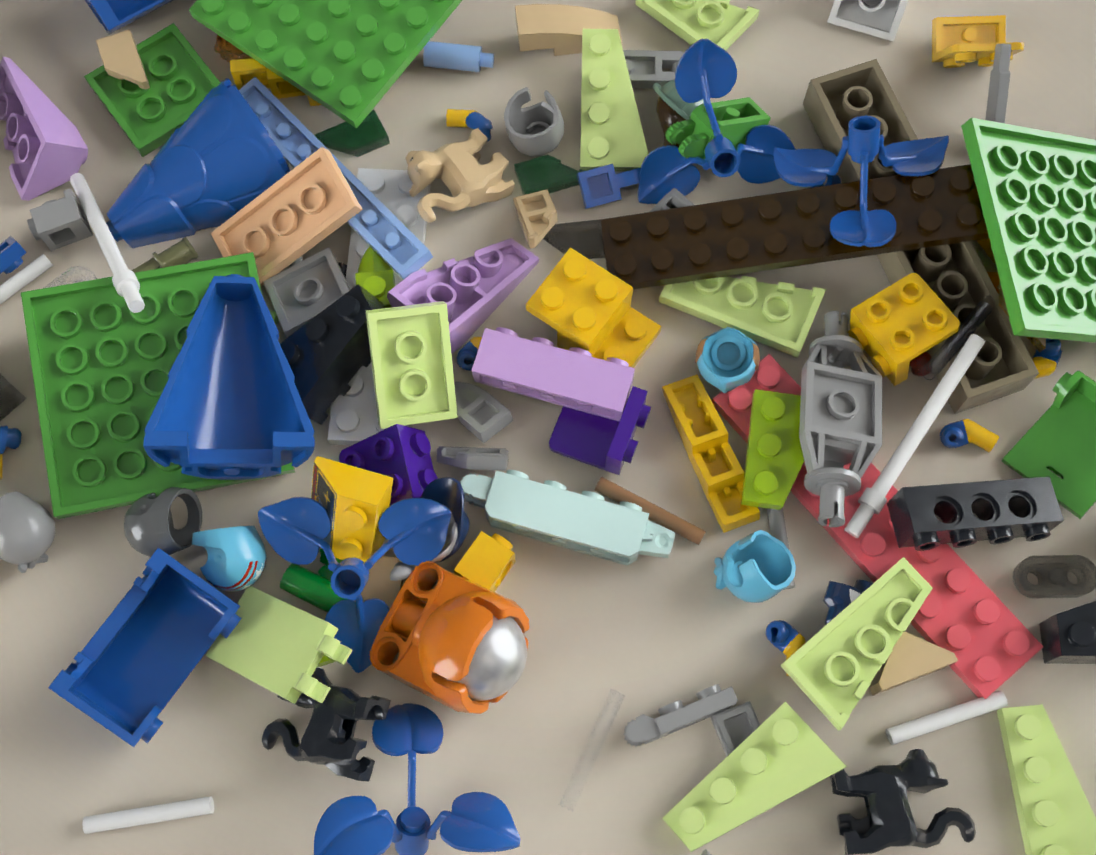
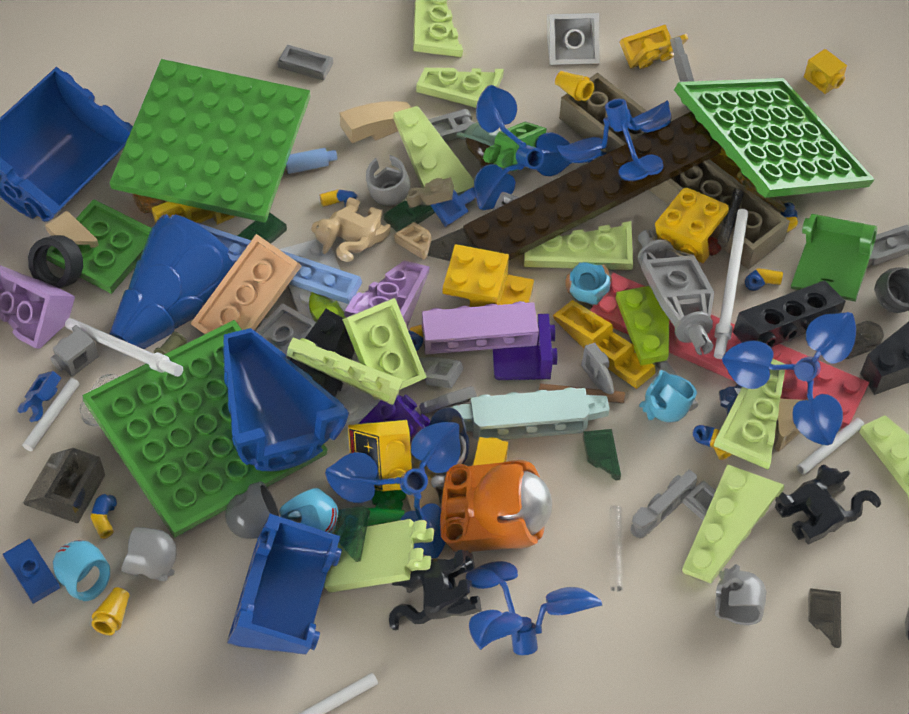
camera: 25 degrees left, 15 degrees down
none -> black tyre [28,235,83,288]
none -> yellowish green wing [287,337,403,405]
none -> clear green tile [334,506,370,562]
none -> dark tan plate [406,177,454,207]
none -> yellow cone [555,71,594,101]
none -> light grey plate [581,343,614,394]
none -> clear green tile [582,429,621,481]
none -> blue plant [722,312,856,445]

